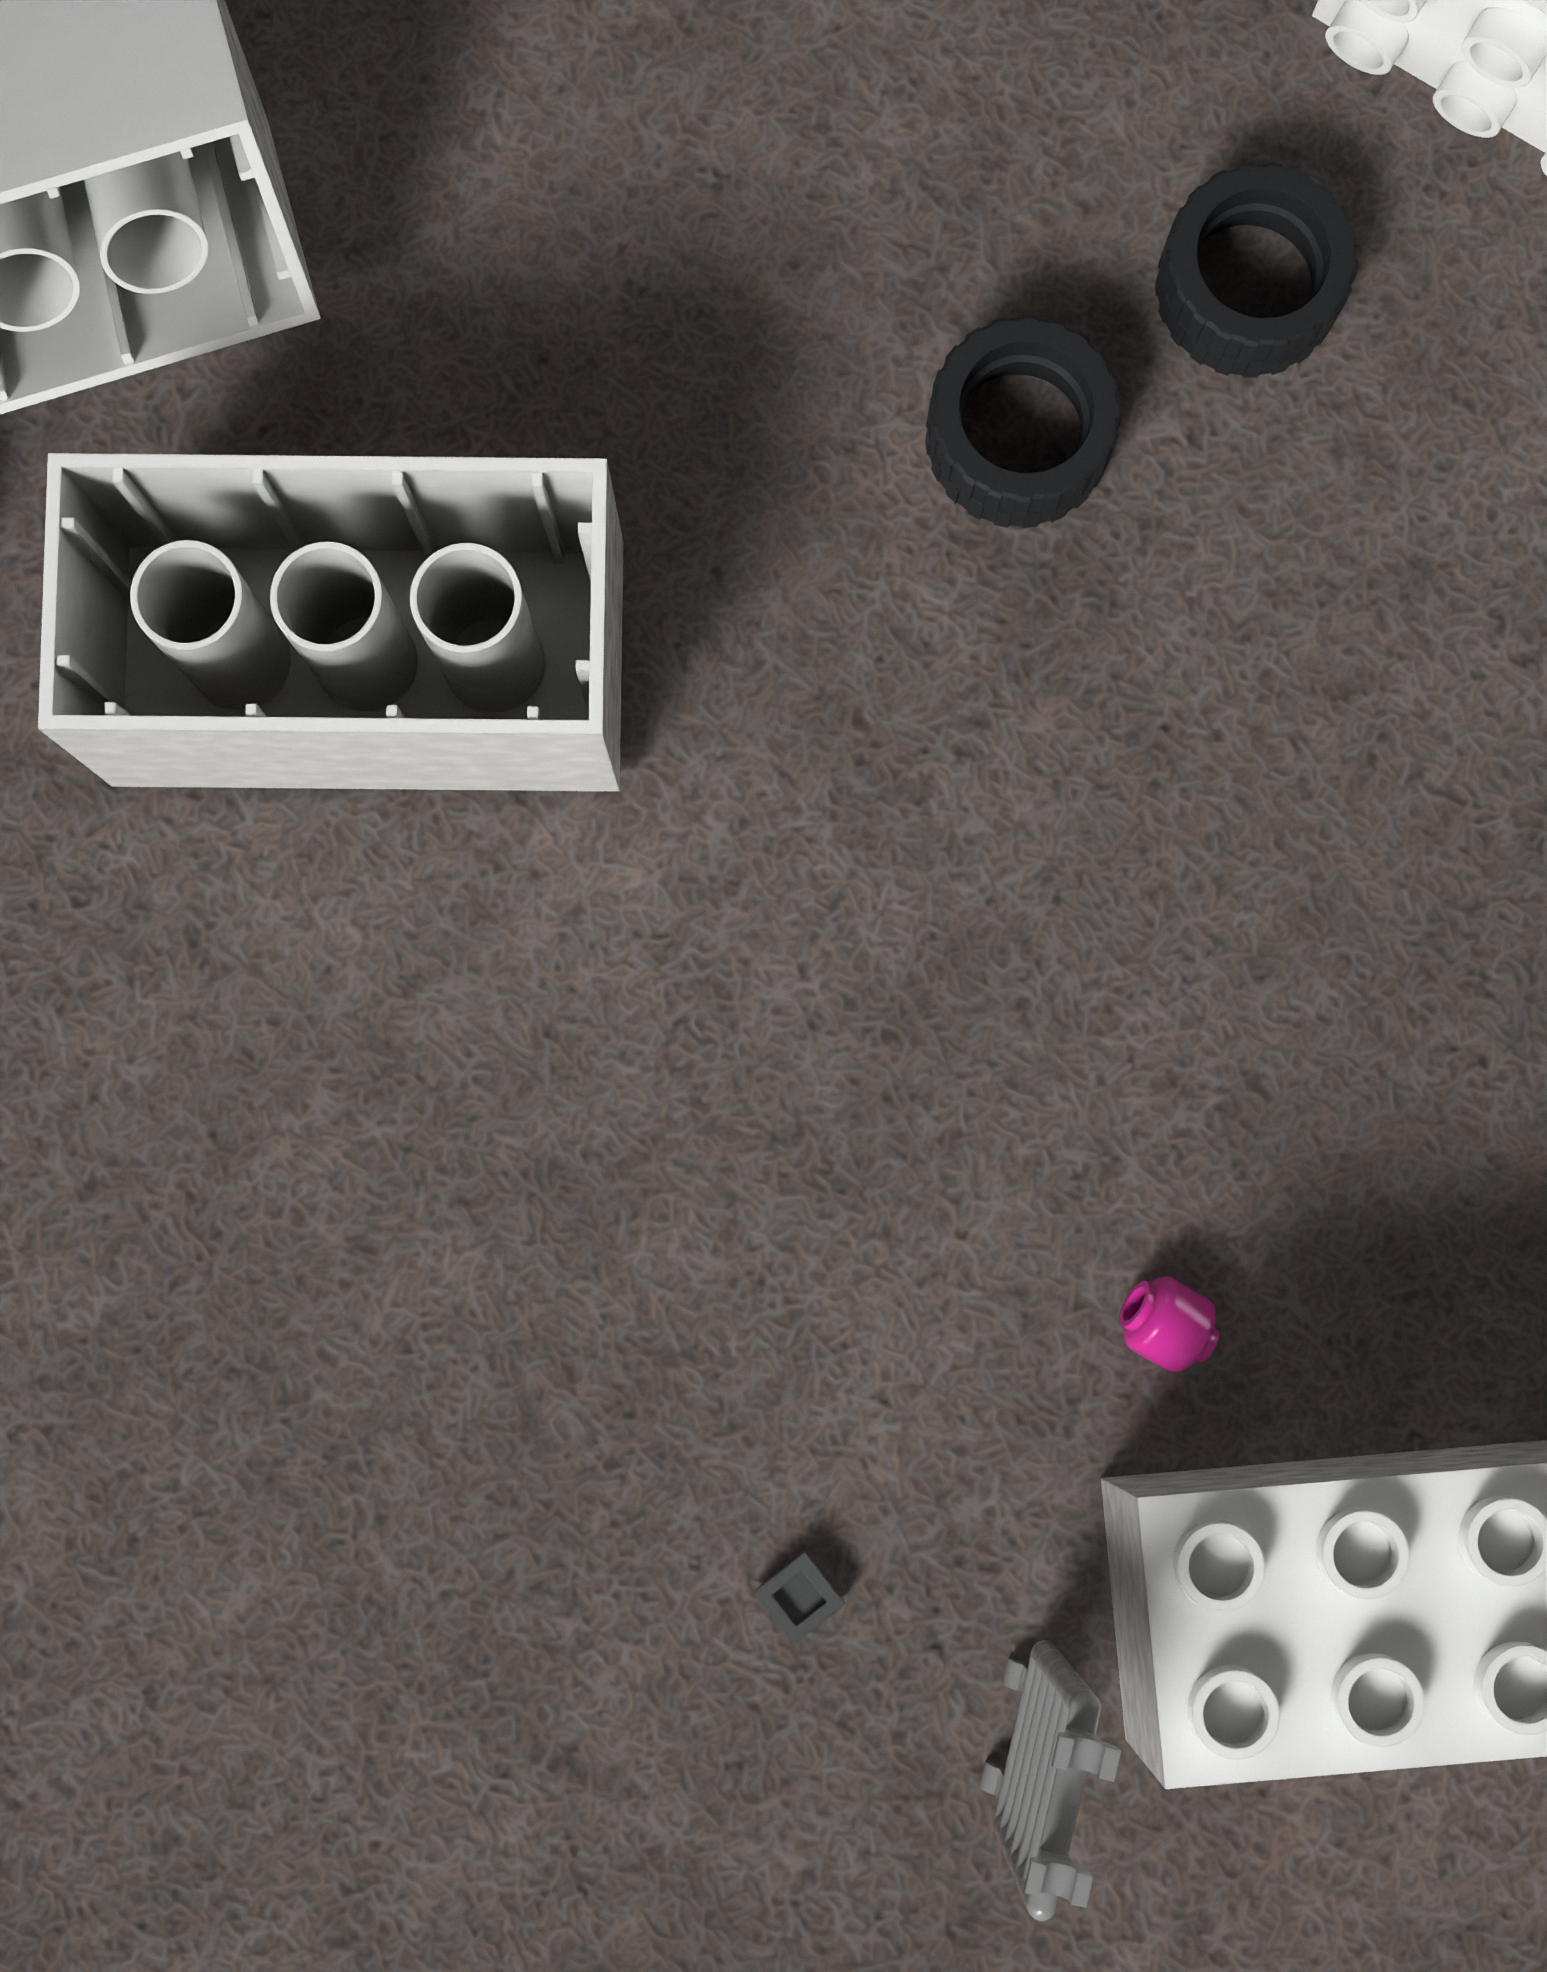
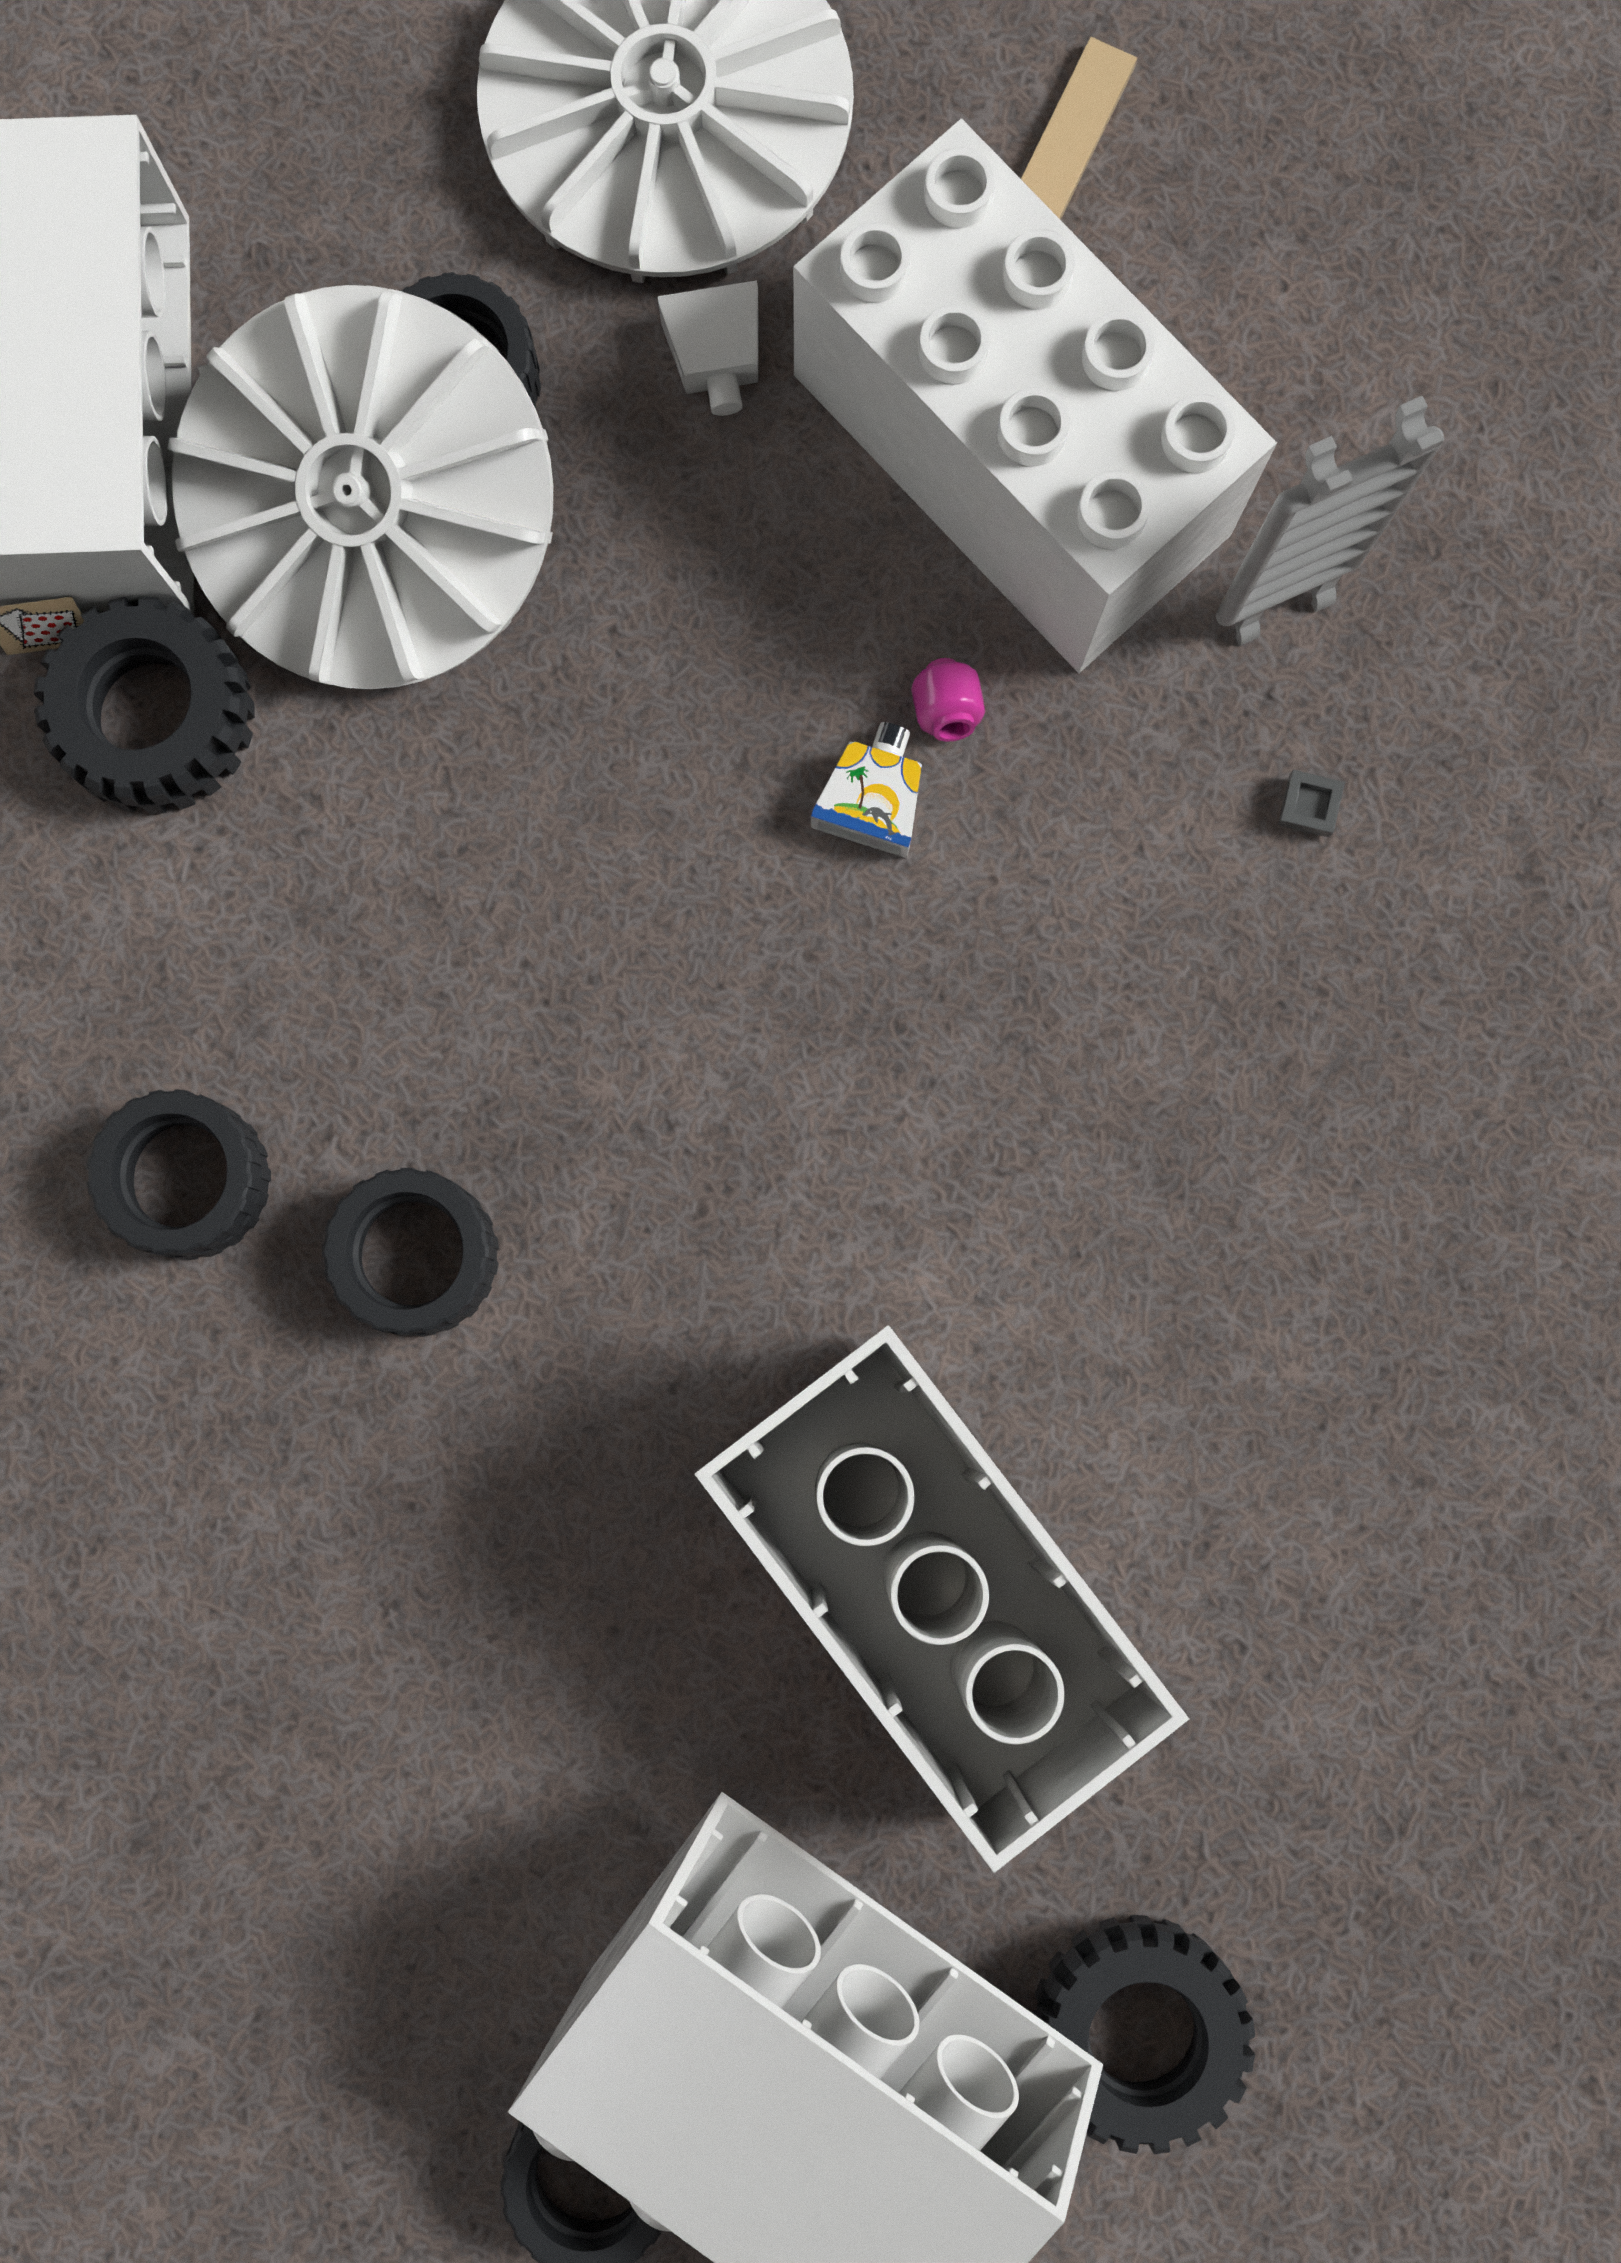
camera: 130 degrees left, 0 degrees up
none -> torso [811,722,922,858]

